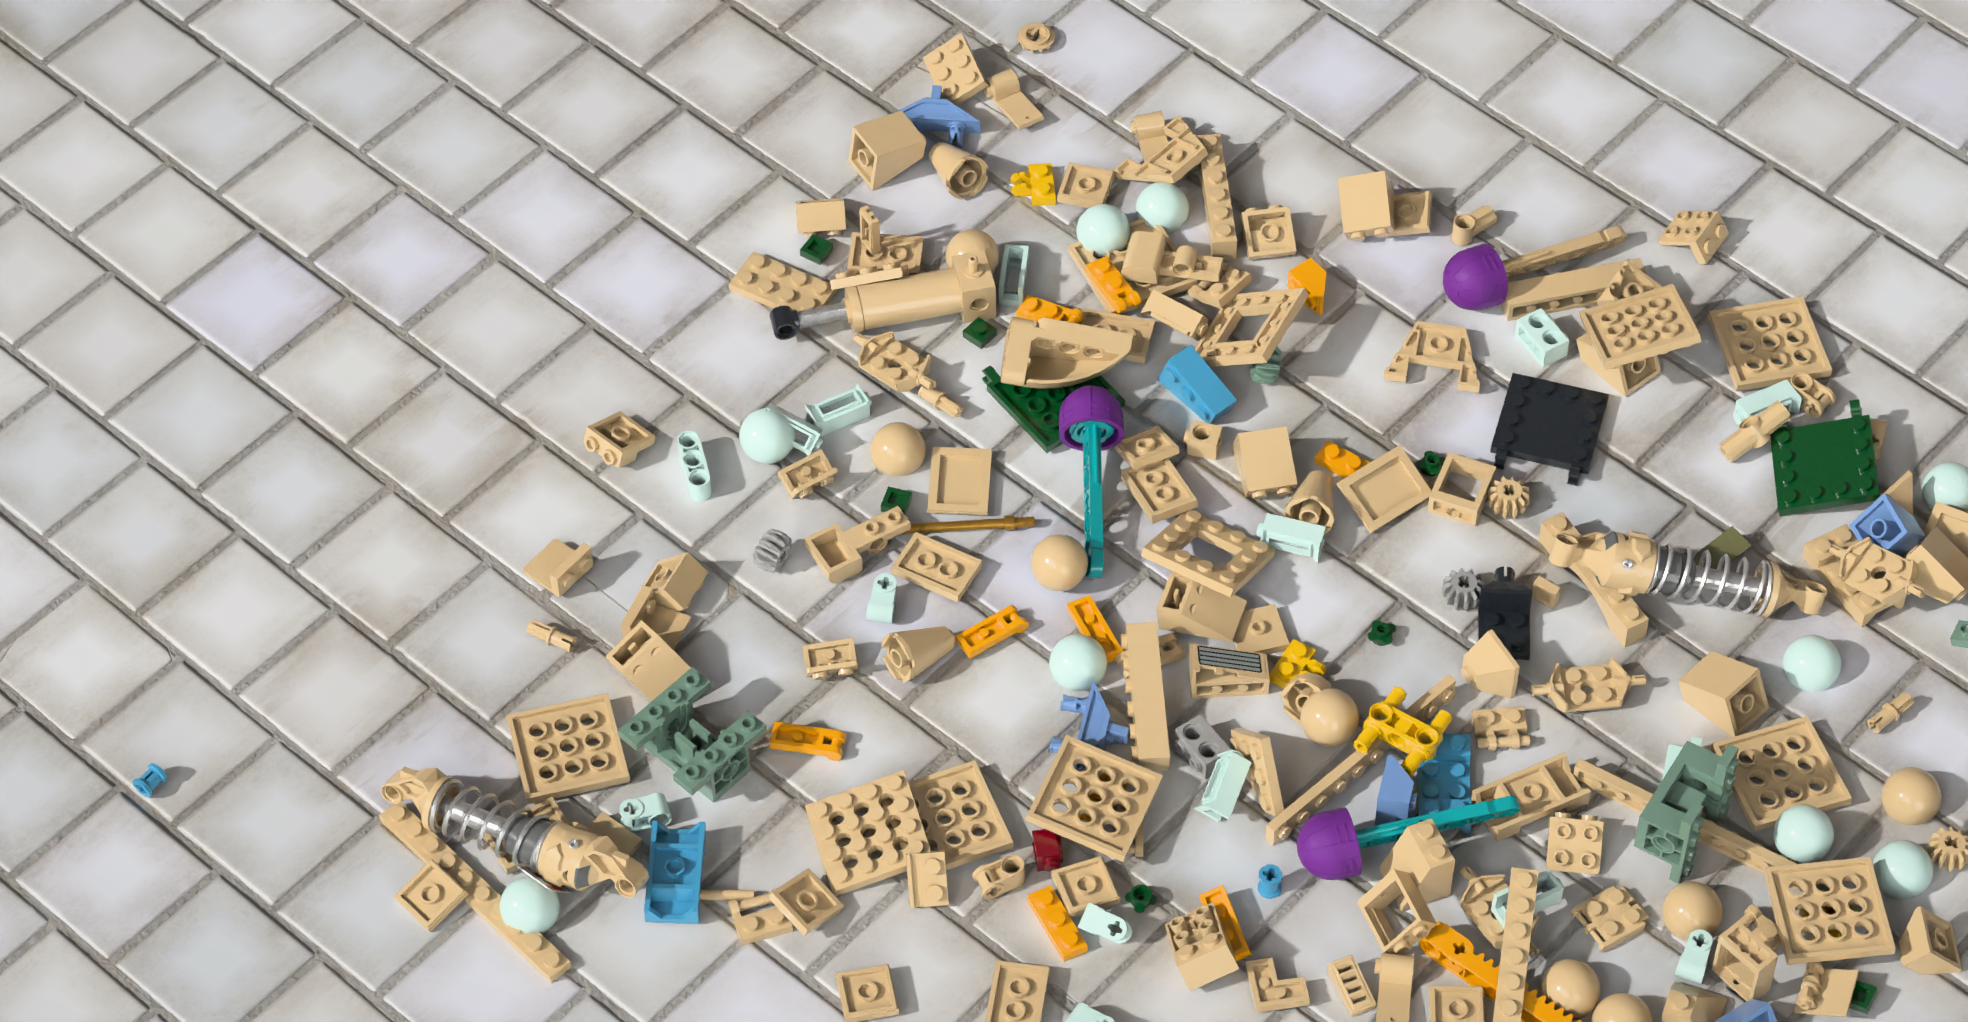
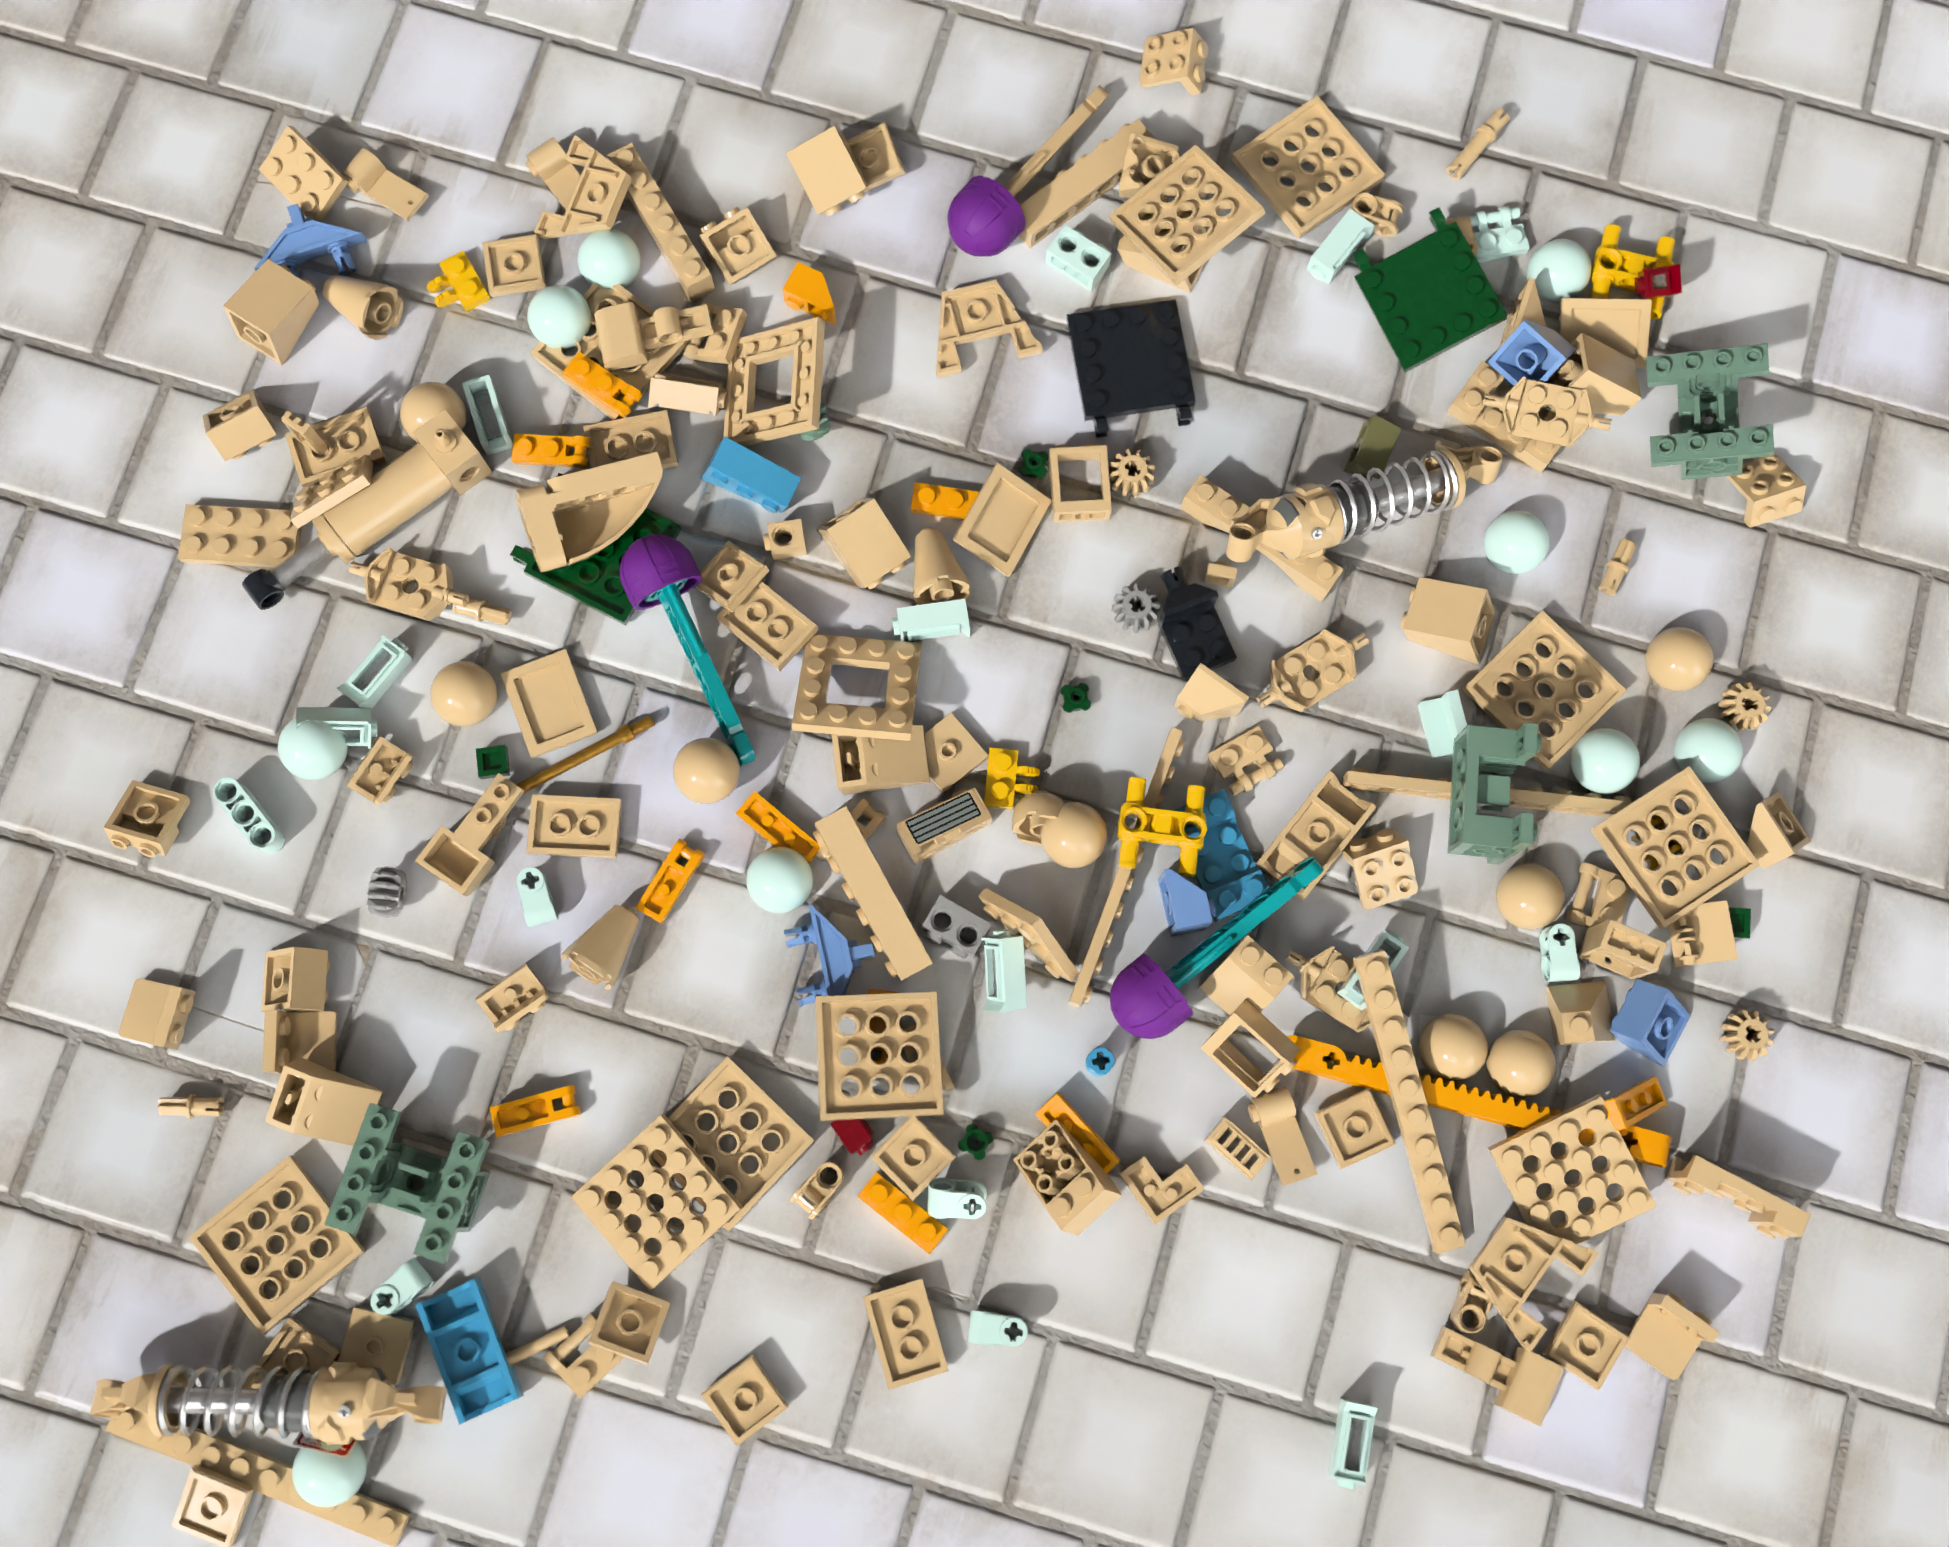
camera: 30 degrees left, 25 degrees up
dark green plate [800,234,833,265] -> none
tan plate [905,850,949,908] -> none
dark green plate [963,317,997,349] -> none
tan gear [1018,23,1055,53] -> none
tan piece [1451,205,1497,246] -> none
tan plate [1570,885,1650,953] -> none
tan piece [1718,400,1791,463] -> none
none -> tan pin [1446,108,1510,180]
none -> light aqua plate [1469,206,1530,263]

